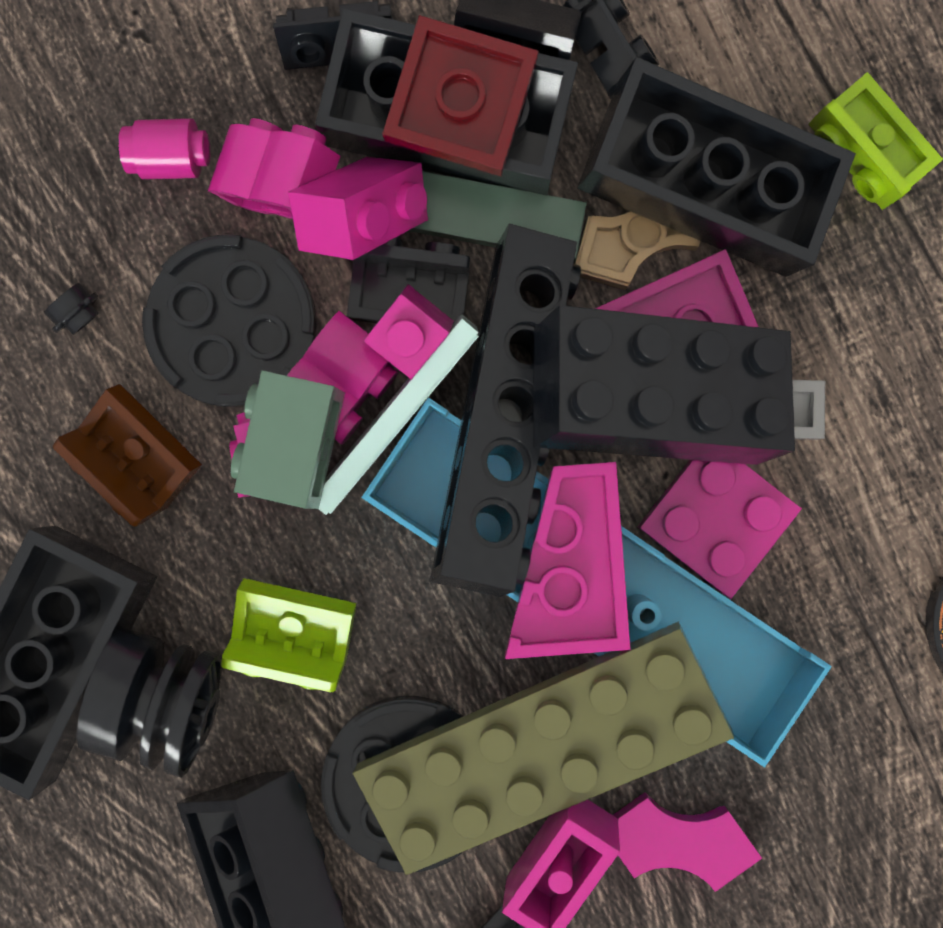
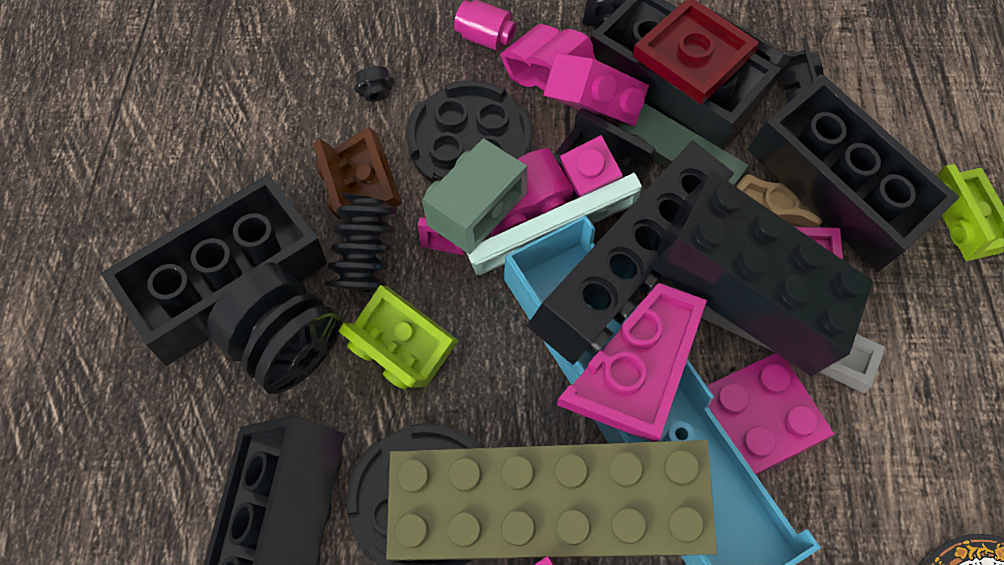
camera: 25 degrees right, 25 degrees down
none -> black piece [325,193,397,292]

